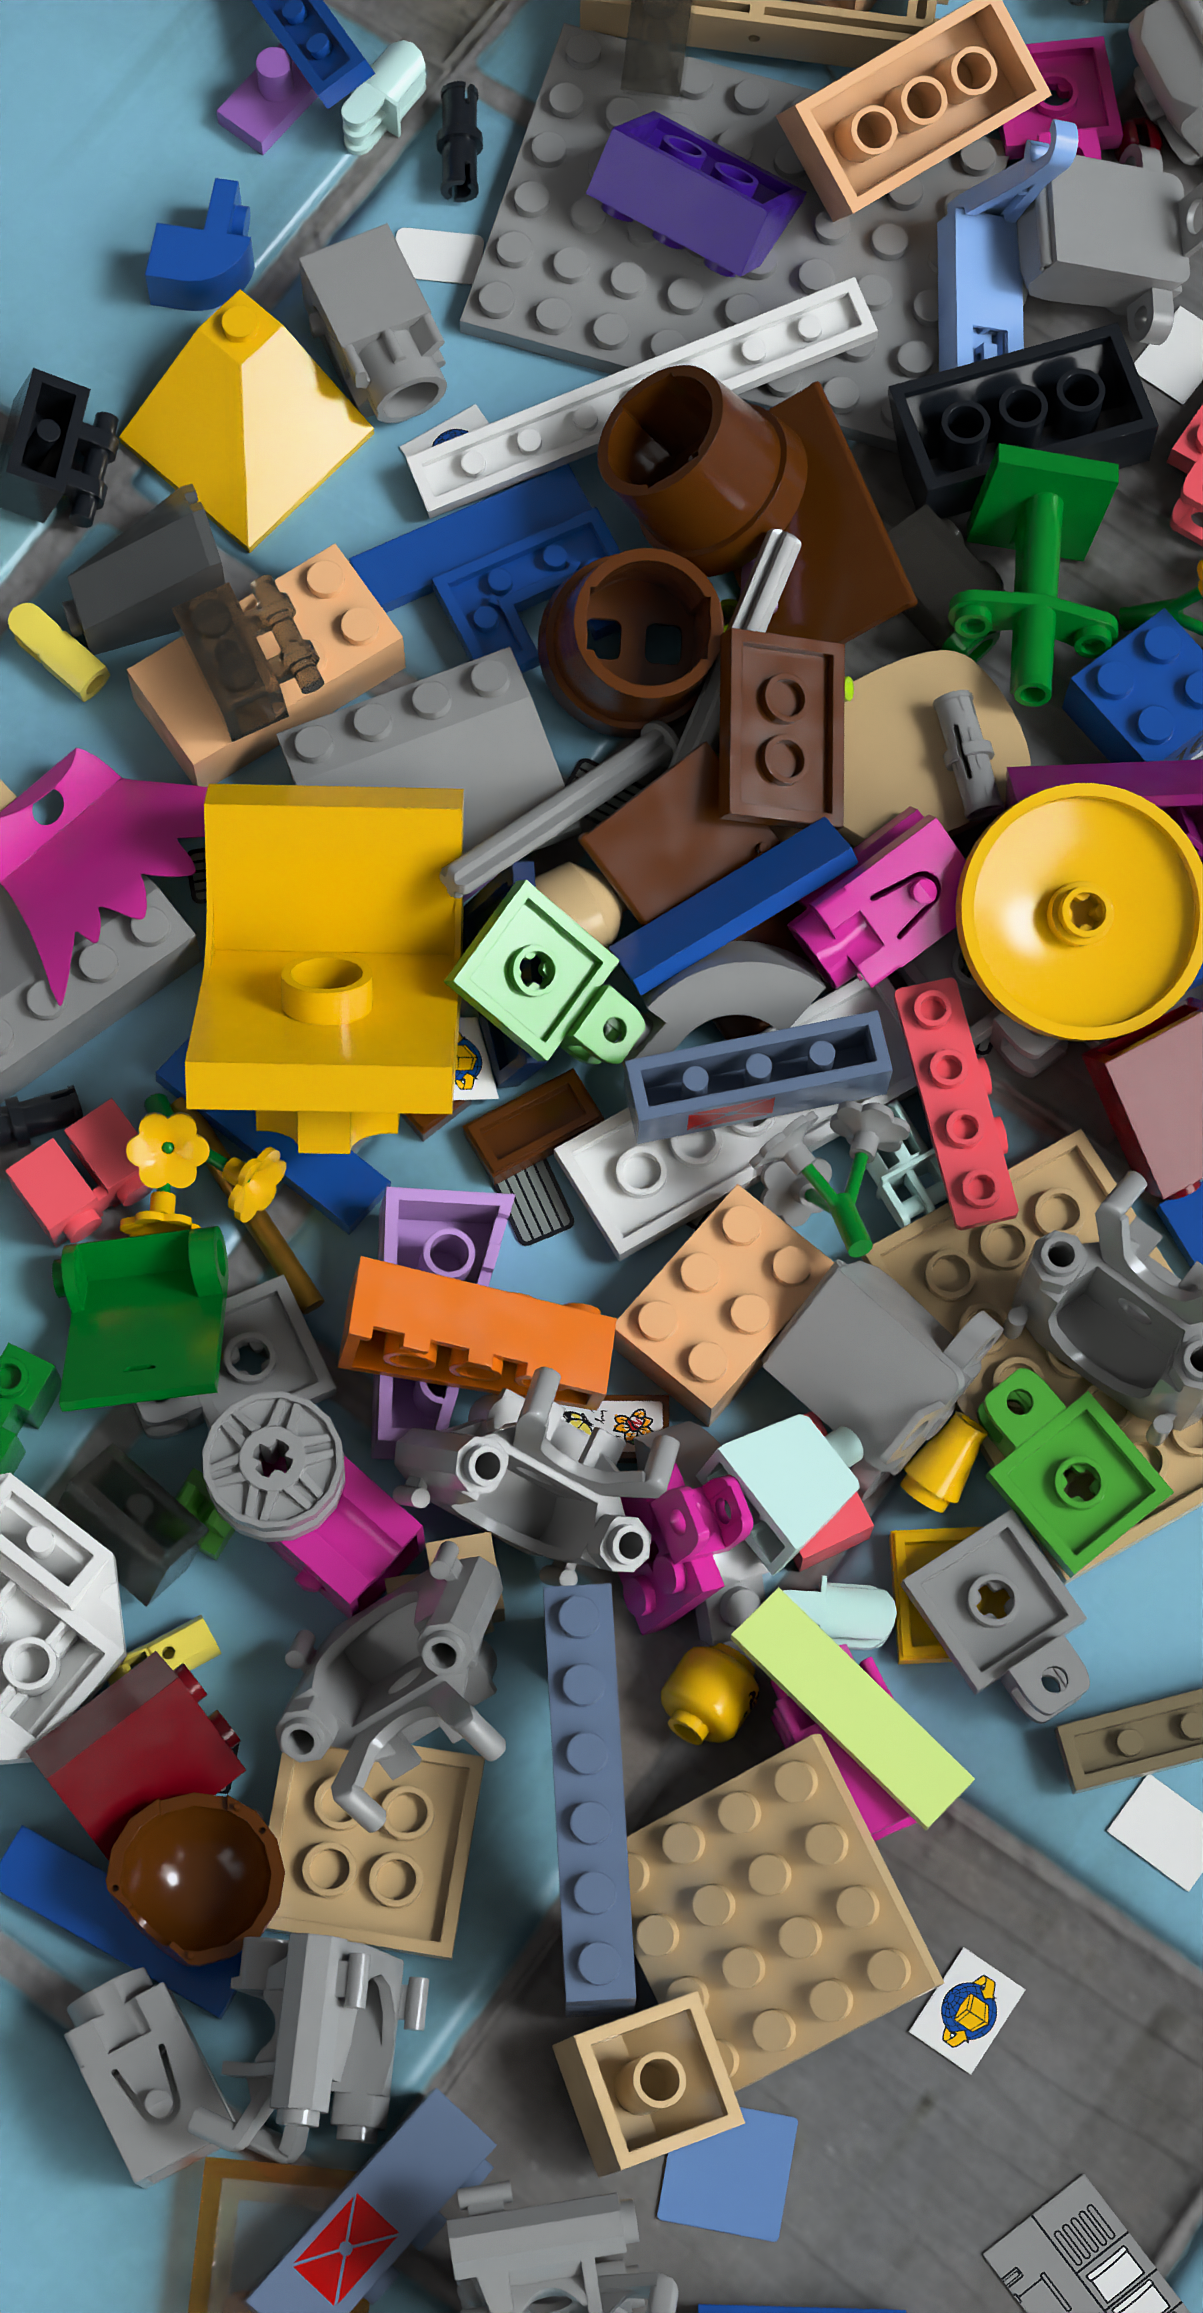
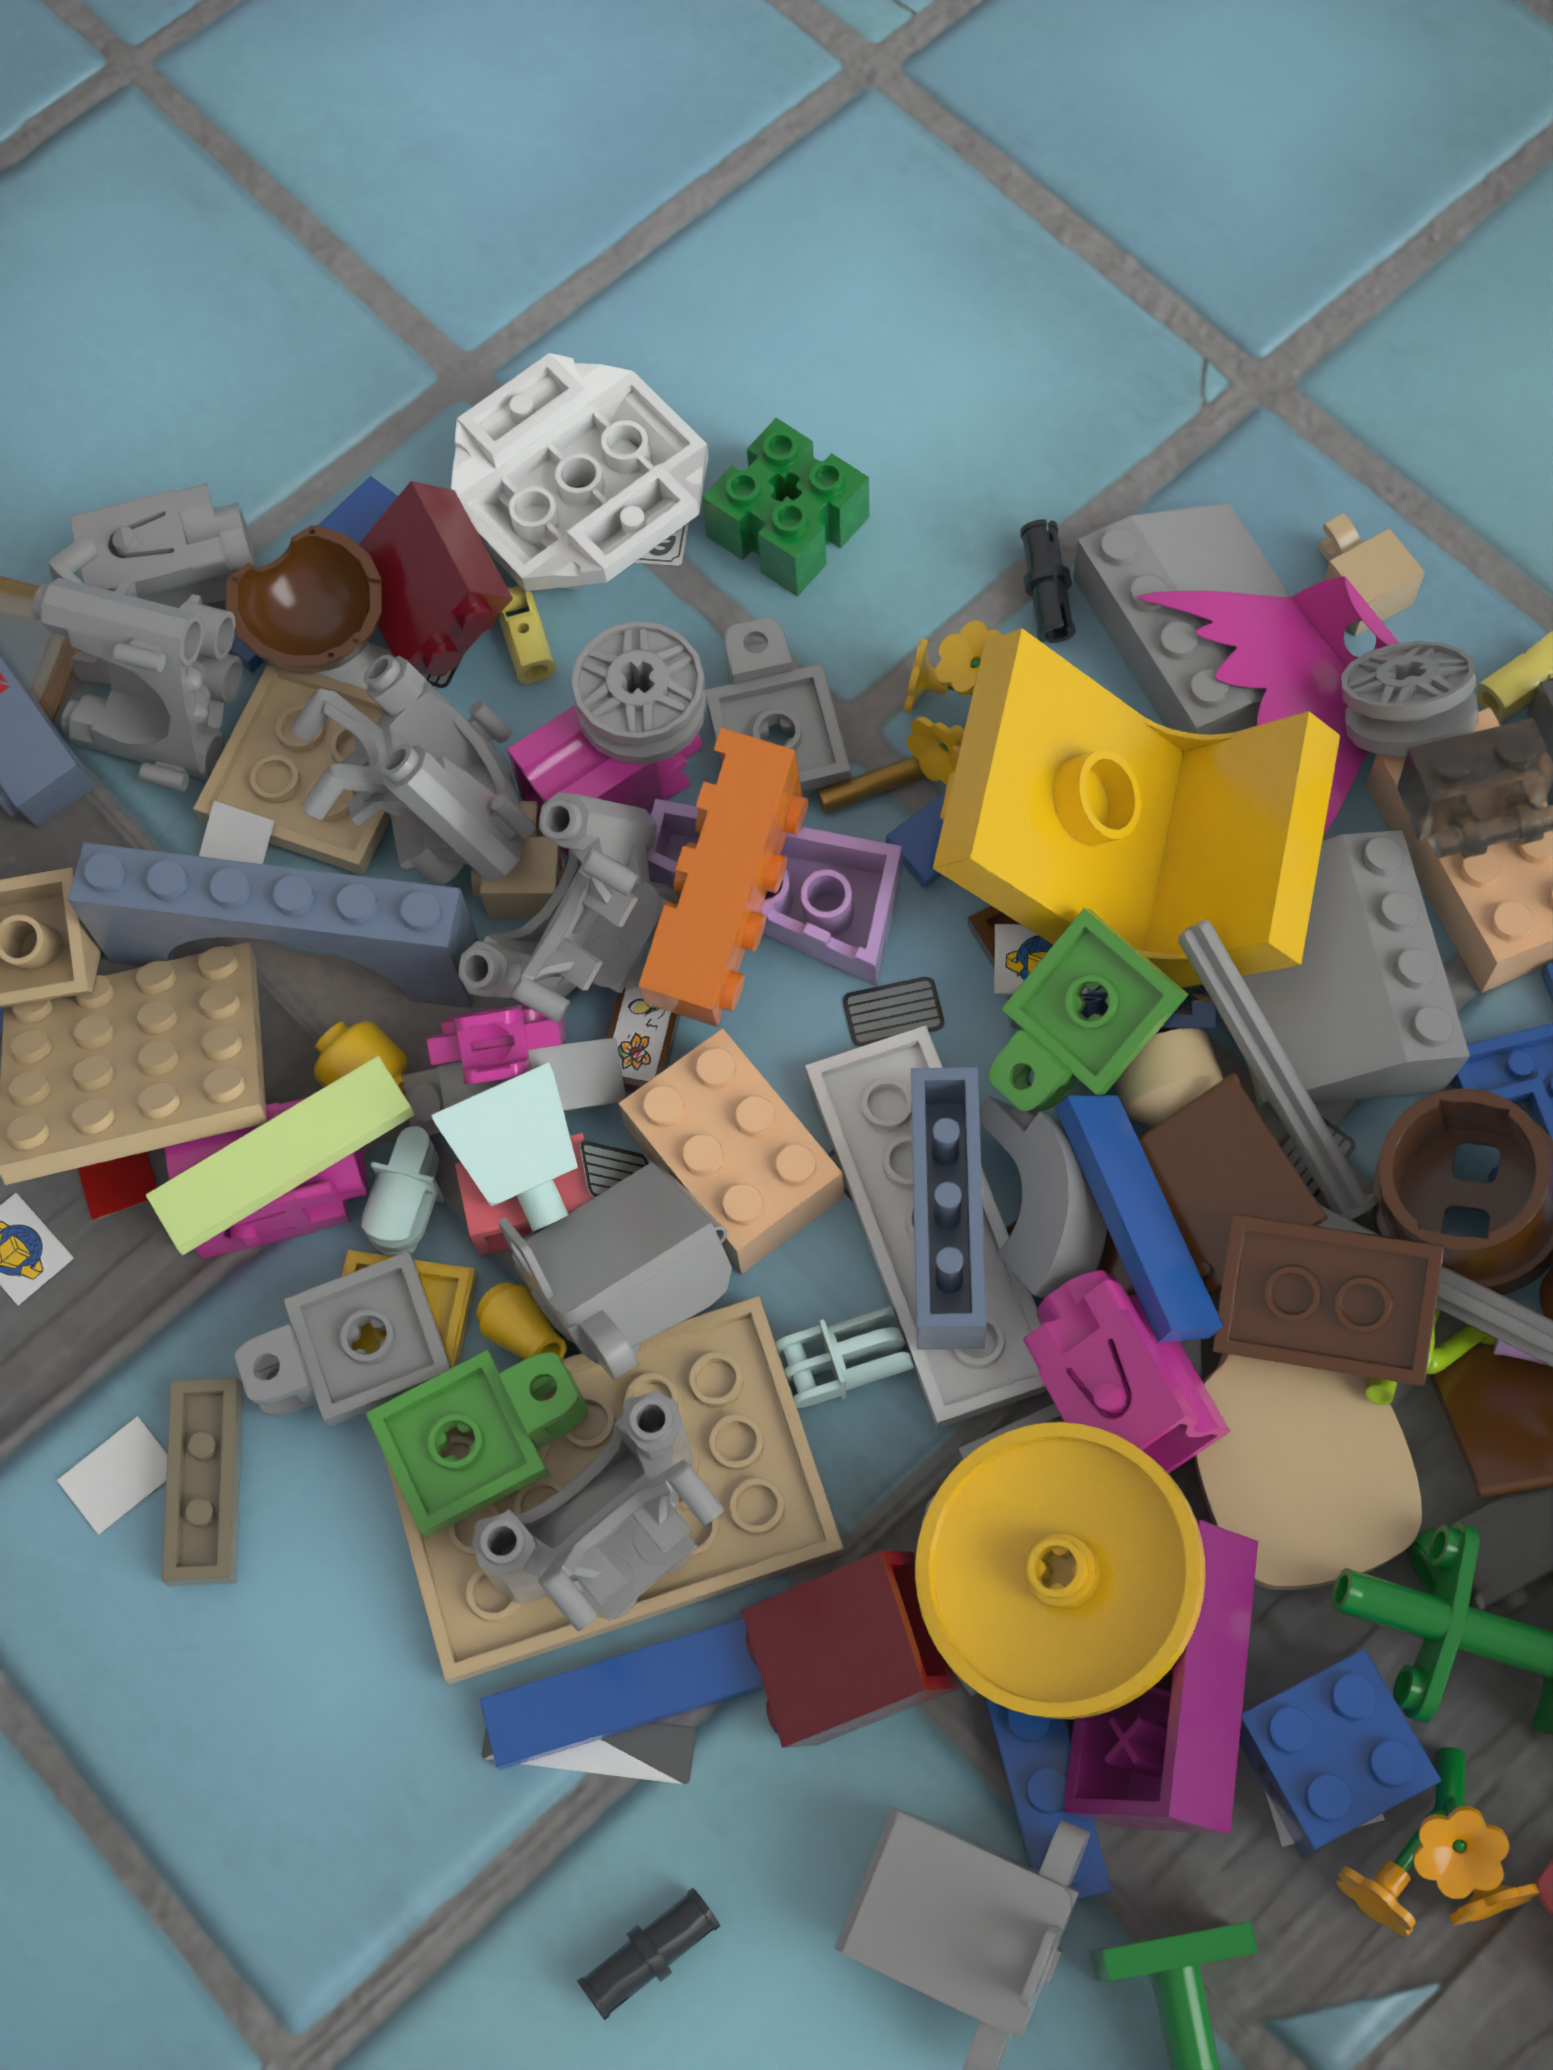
camera: 110 degrees right, 5 degrees down
coral piece [5,1098,153,1248] -> none
green door [52,1226,229,1412] -> none
clear smoke brick [56,1443,210,1607] -> none
reddish brown tile [462,1068,604,1186] -> none
light grey plant [749,1101,910,1258] -> none
coral bracket [894,977,1019,1230] -> none
light grey pin [933,690,1005,821] -> none
none -> white sticker [199,801,275,864]
none -> light grey sticker [580,1141,649,1198]
none -> light grey wheel [1341,641,1479,757]

